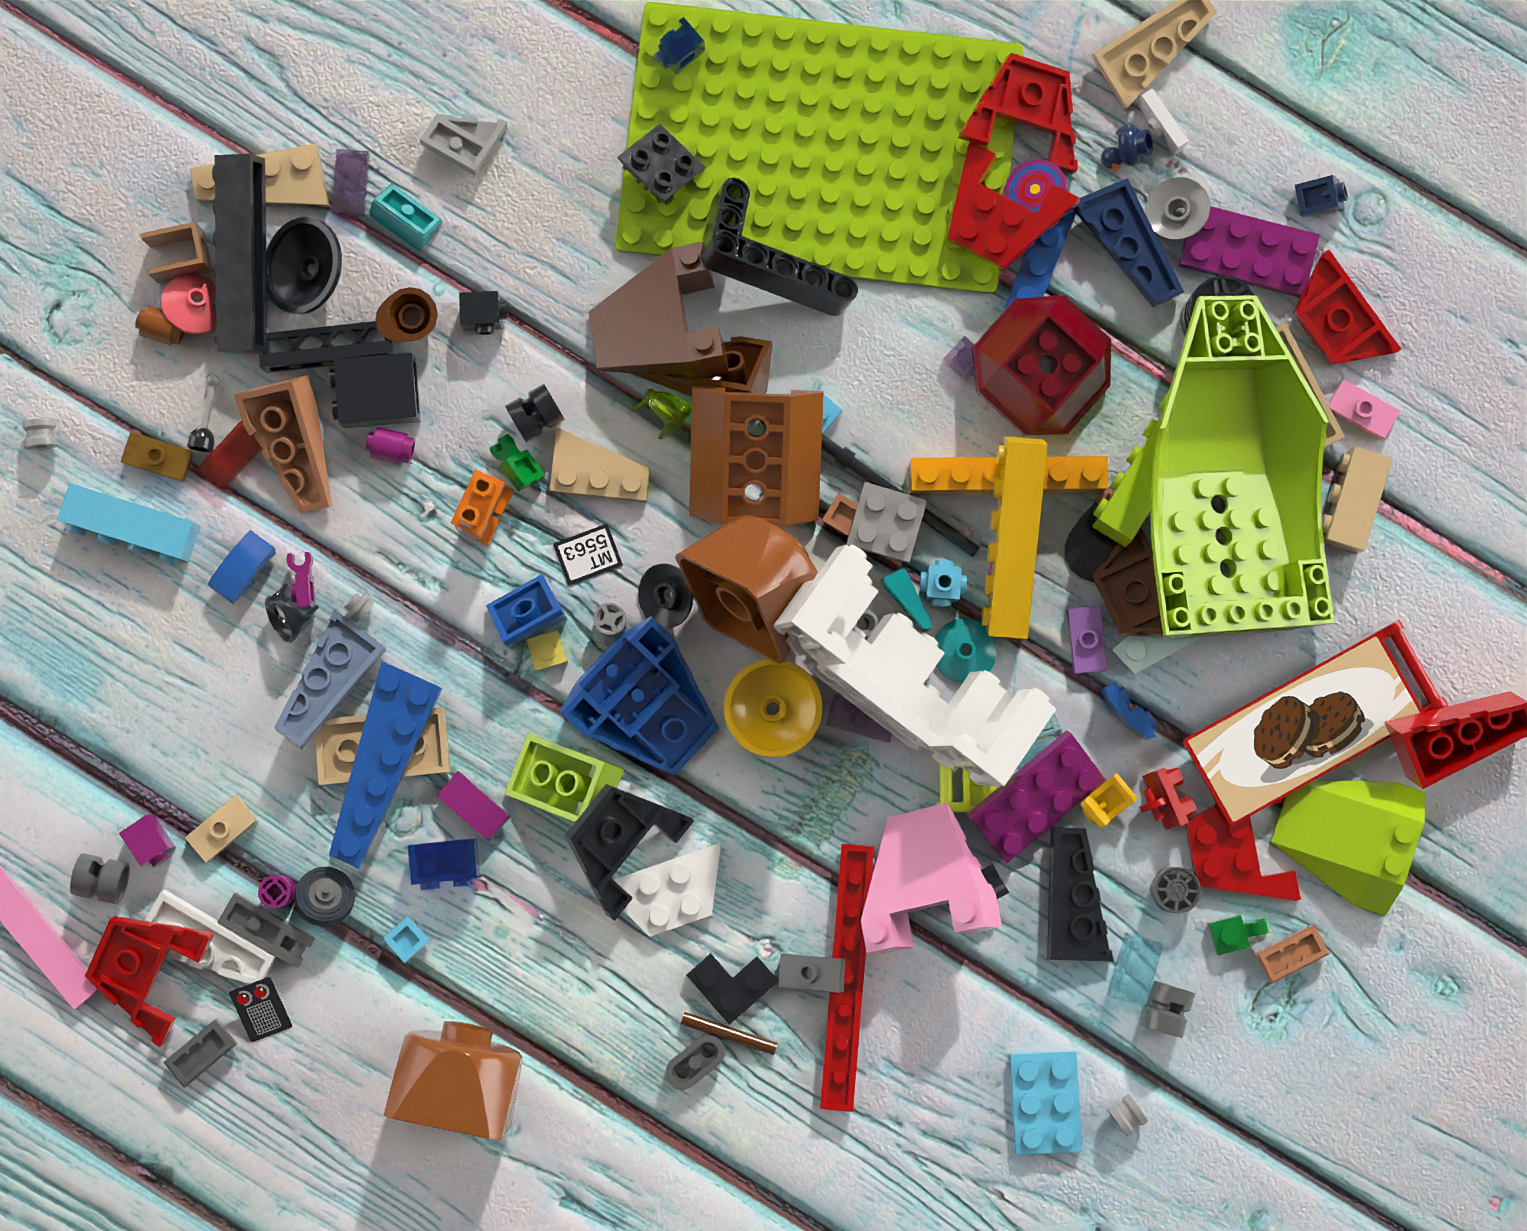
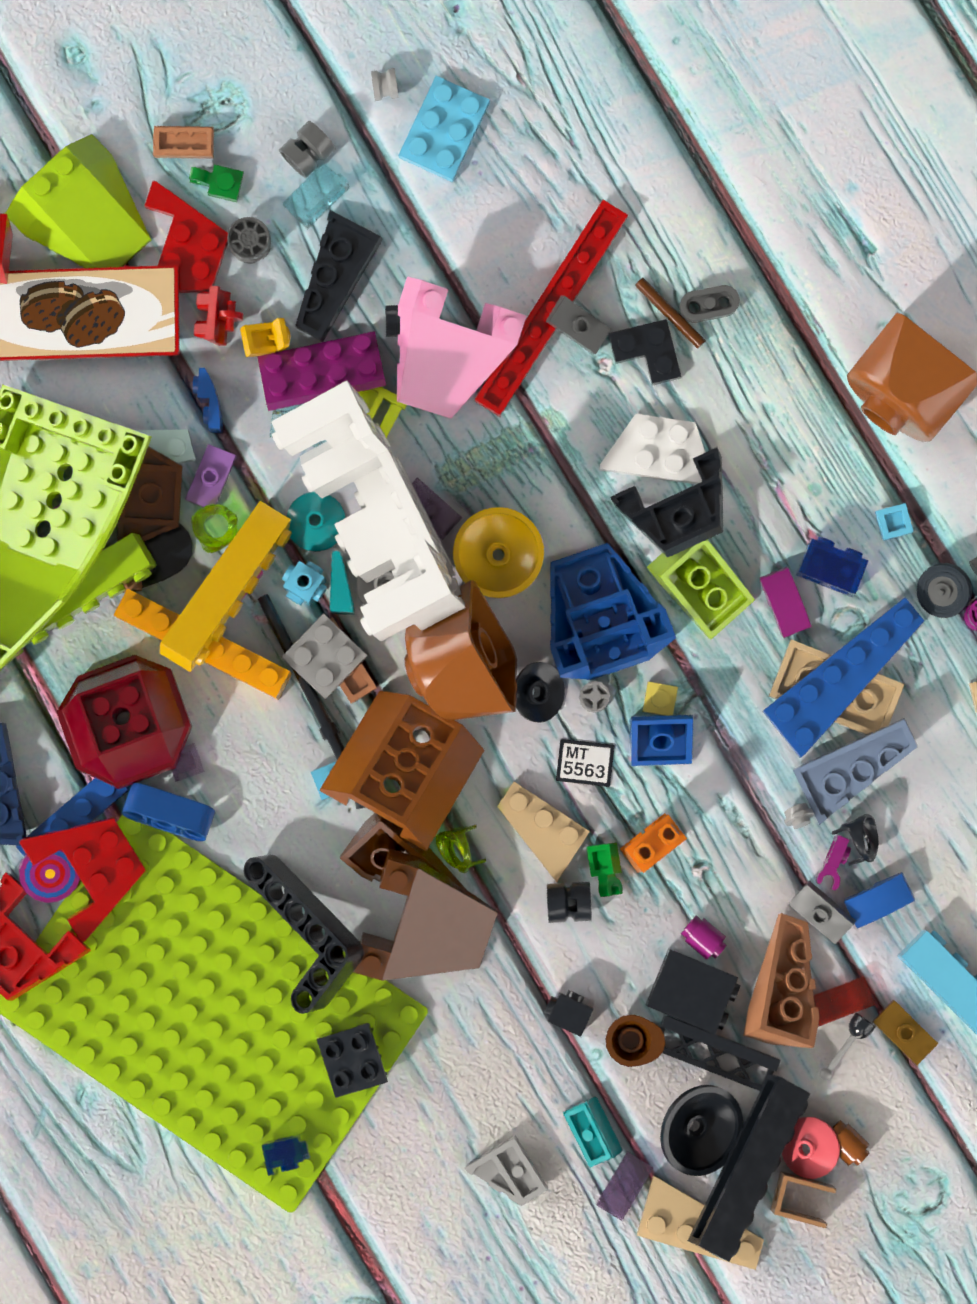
camera: 150 degrees left, 0 degrees up
none -> blue beam [122,783,215,842]
none -> clear neon green piece [191,503,239,553]
none -> plate [789,880,856,944]

